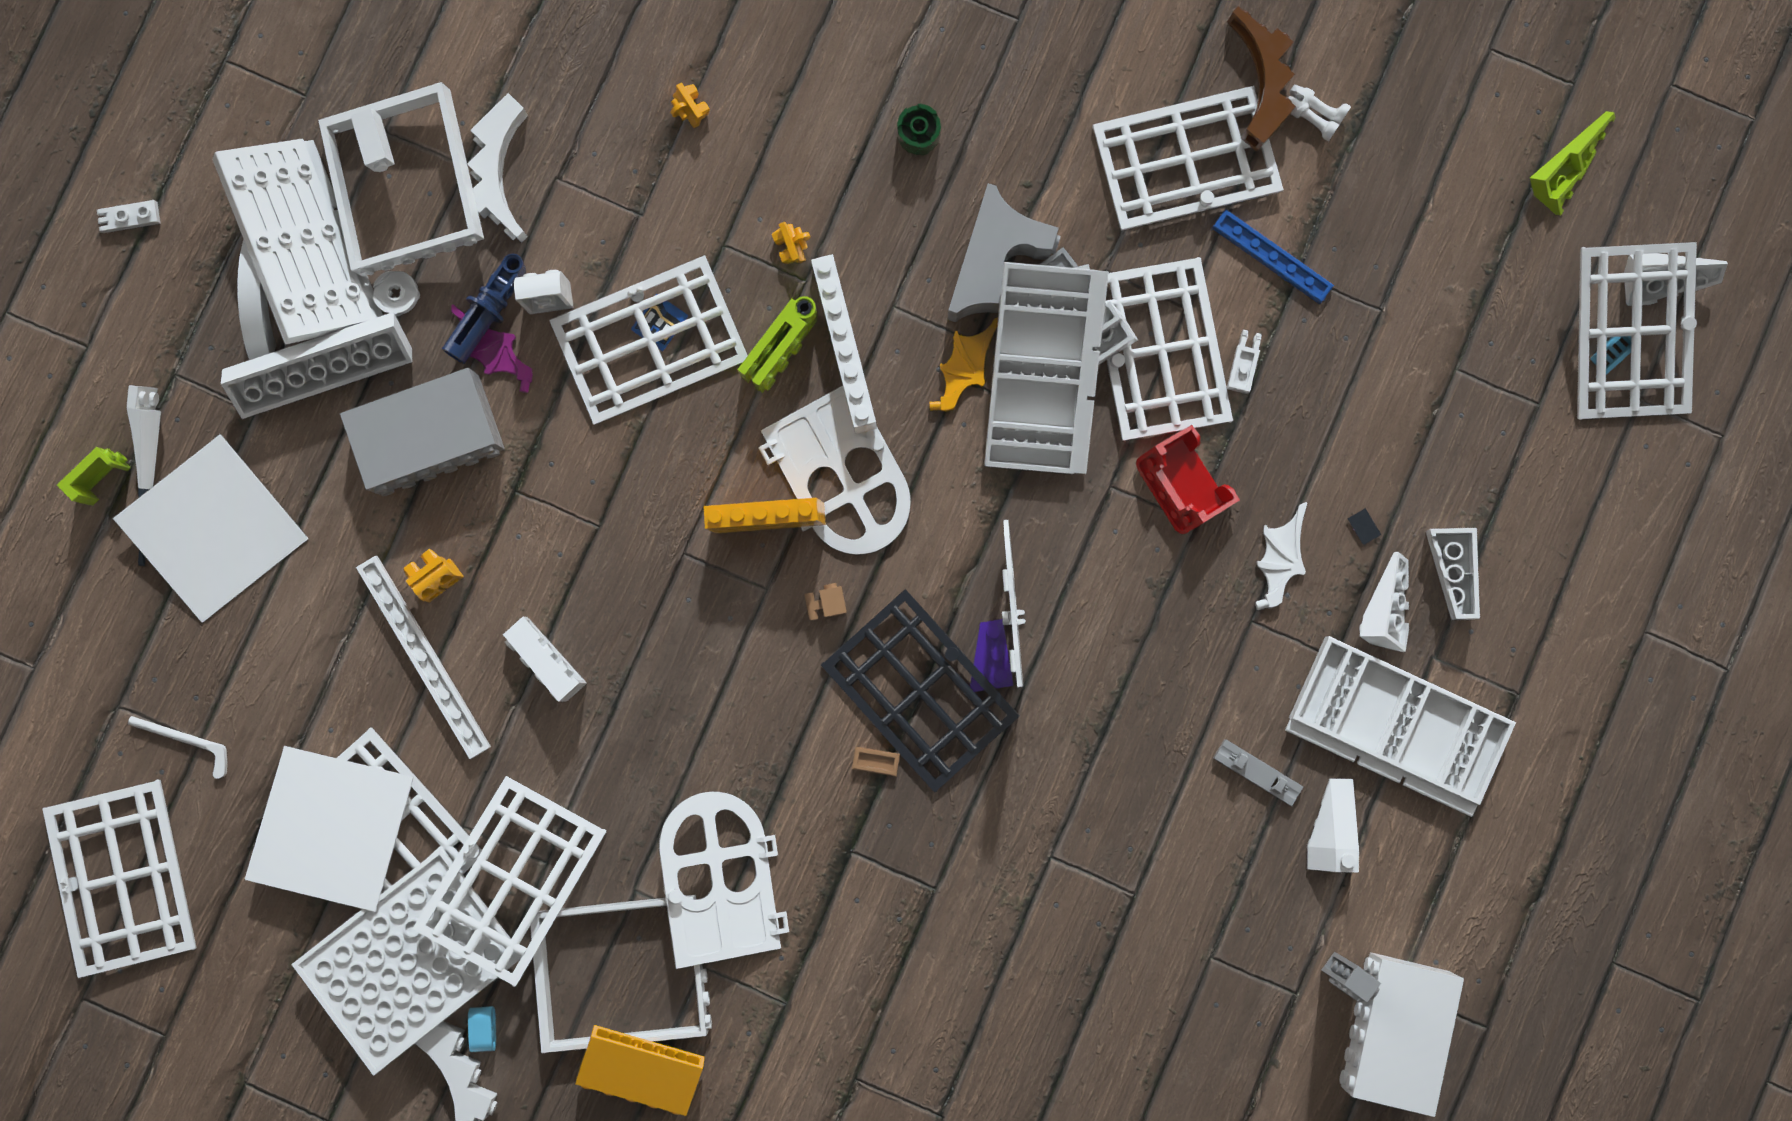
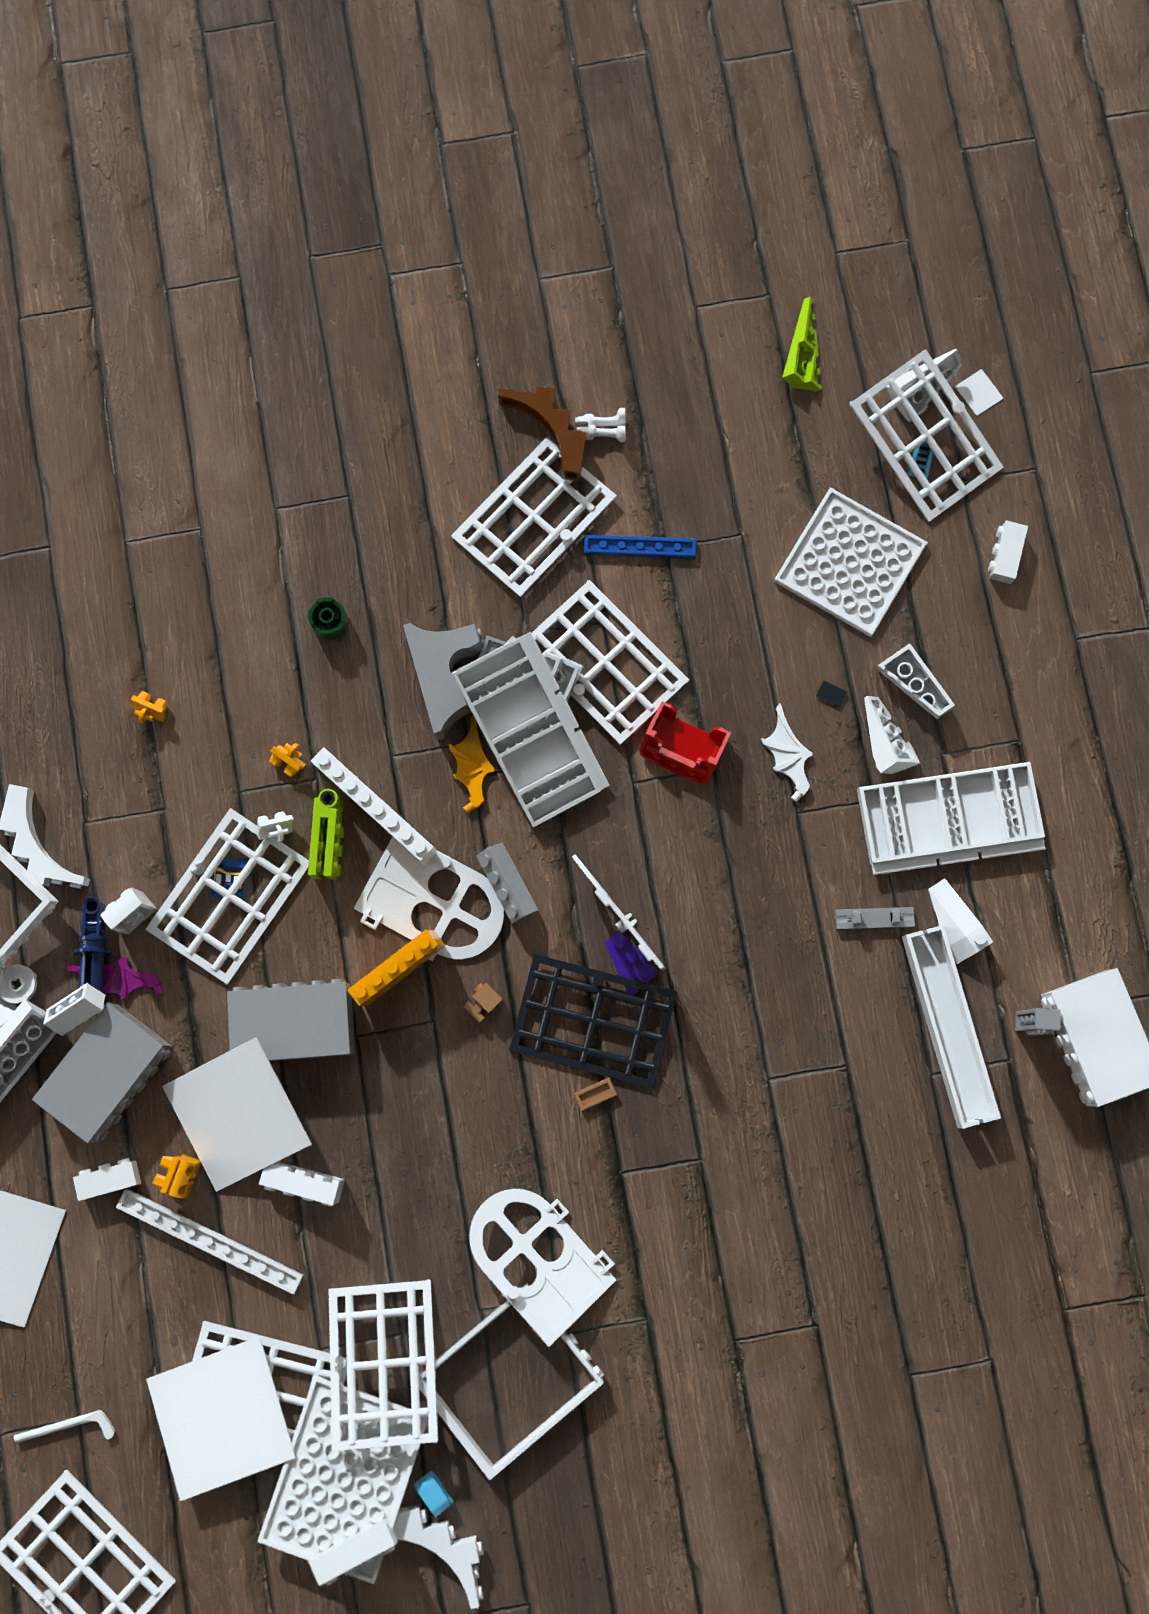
camera: 30 degrees left, 5 degrees down
light orange brick [575,1025,704,1116] -> none
white hinge [1227,330,1262,394] -> none
none -> white brick [44,983,105,1036]
none -> white brick [73,1158,142,1201]
none -> white piece [162,1037,312,1192]
none -> light grey brick [227,979,355,1061]
none -> white hips [257,812,293,842]
none -> white brick [309,1517,398,1586]
none -> light grey brick [476,842,538,924]
none -> white tile [774,487,928,637]
none -> white piece [902,925,1001,1129]
none -> white sticker [955,369,1003,415]
none -> white brick [988,521,1028,584]

